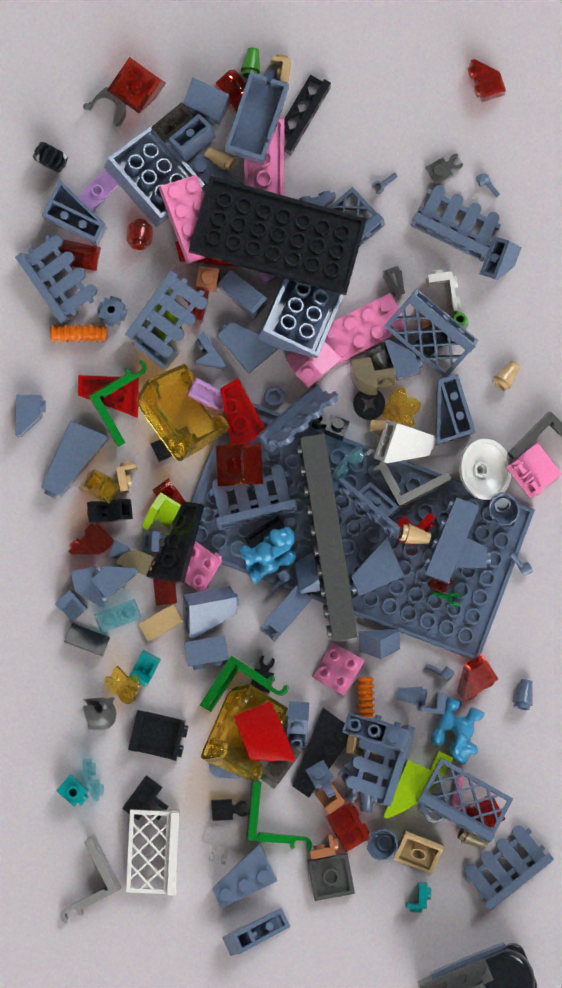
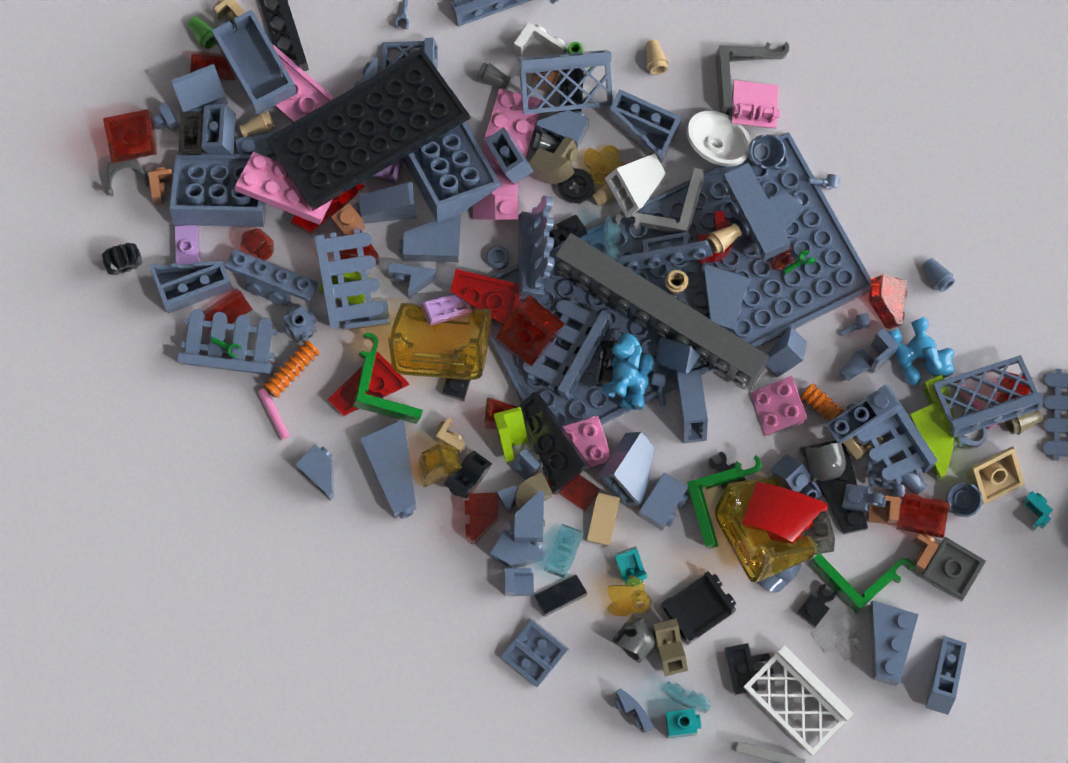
camera: 50 degrees left, 10 degrees down
none -> nougat bracket [148,167,173,205]
none -> sand blue tile [152,102,181,131]
none -> green hand [211,337,242,358]
none -> sand blue bracket [225,249,318,307]
none -> bright pink piece [258,388,290,440]
none -> sand blue brick [485,127,534,184]
none -> sand blue slope [500,619,569,687]
none -> sand blue slope [614,688,654,733]
none -> dark tan brick [653,619,688,676]
none -> tan cone [665,270,688,295]
none -> dark grey helmet [806,443,846,482]

